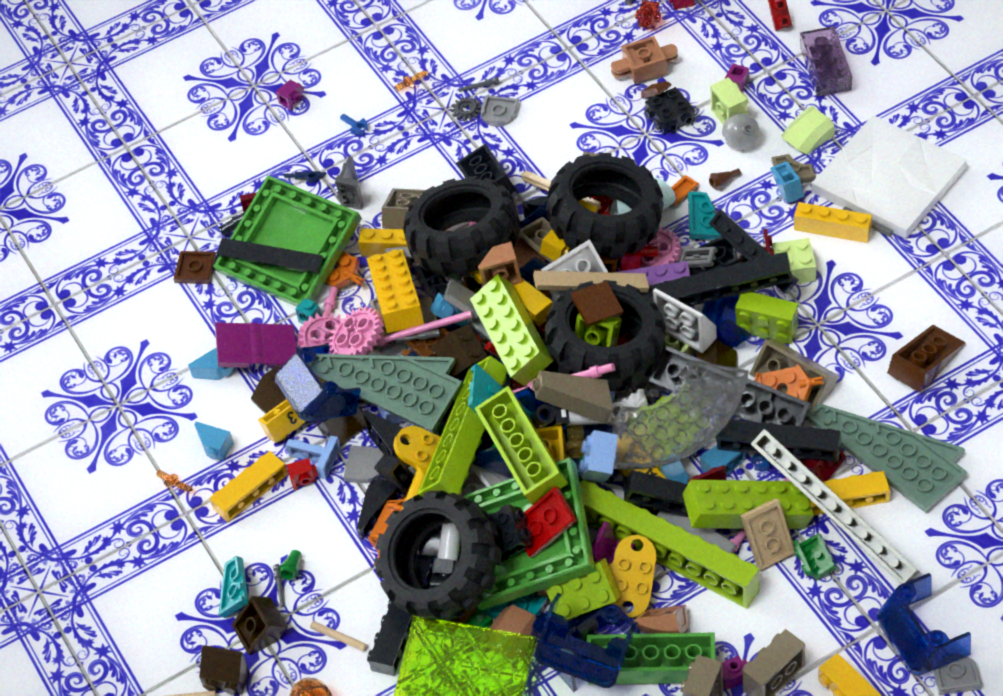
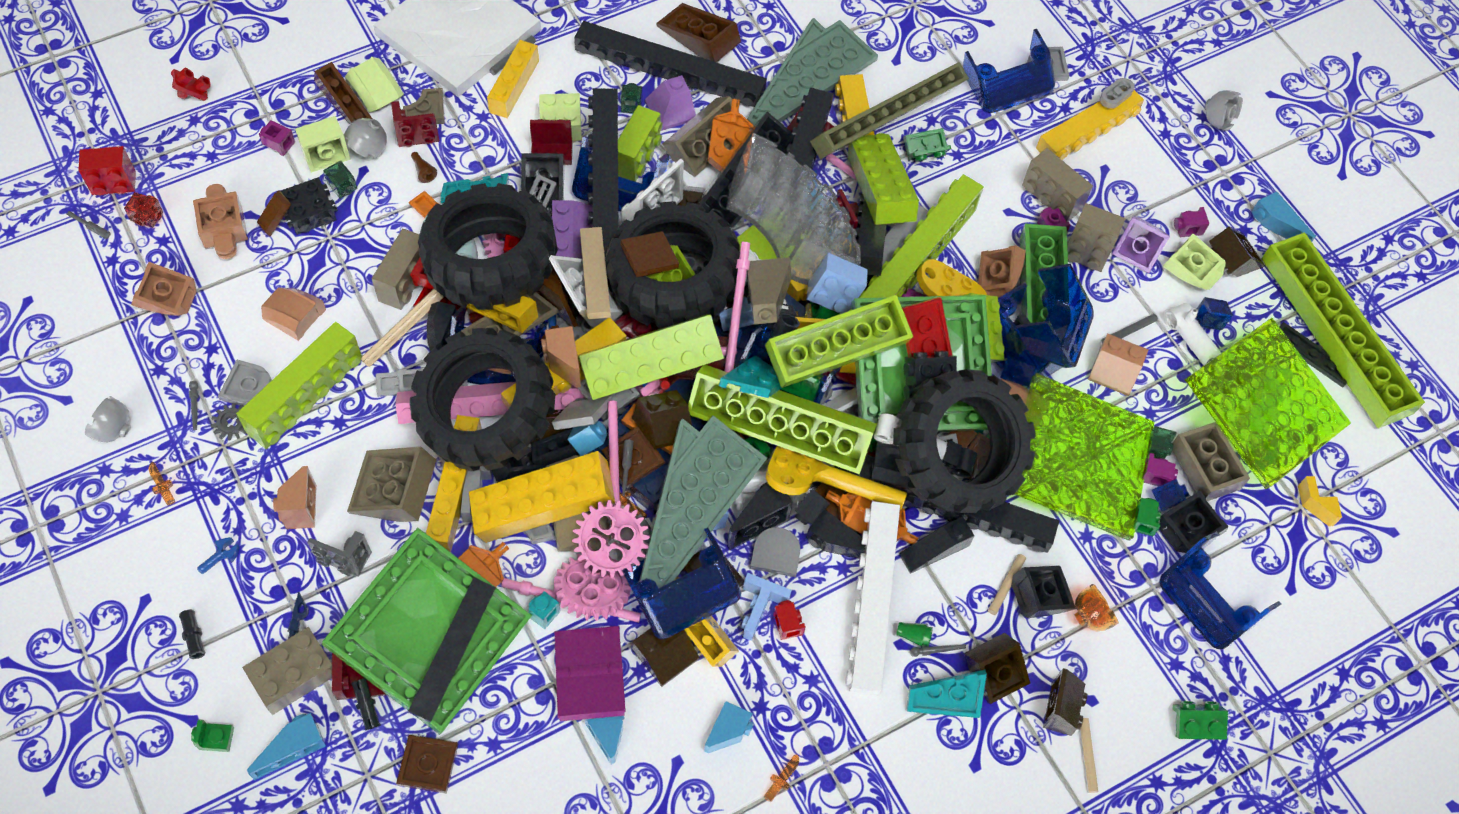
camera: 100 degrees left, 10 degrees up
yellow brick [209,451,288,523] -> none
magenta brick [276,79,304,111] -> none
black slope [456,143,517,195] -> none
black tile [709,209,799,294] -> none
tan tile [740,498,795,570] -> none
dark azure slope [770,161,804,203] -> none
clear purple brick [800,26,852,97] -> none
none -> light grey cylinder [84,396,131,443]
none -> nougat slope [131,262,197,316]
none -> black pin [179,609,206,659]
none -> green bracket [191,719,234,752]
none -> lime brick [236,321,362,449]
none -> dark tan brick [242,627,332,716]
none -> dark azure slope [247,713,326,780]
none -> nougat slope [261,287,326,341]
none -> nougat slope [273,466,317,529]
none -> reddish brown slope [314,62,373,124]
none -> clear green brick [323,160,357,199]
none -> dark red bracket [391,101,440,147]
none -> black brick [574,21,767,107]
none -> clear green brick [621,83,643,113]
none -> medium lavender slope [645,75,696,131]
none -> white brick [846,501,900,695]
none -> black slope [899,517,975,574]
none -> black slope [1011,566,1076,618]

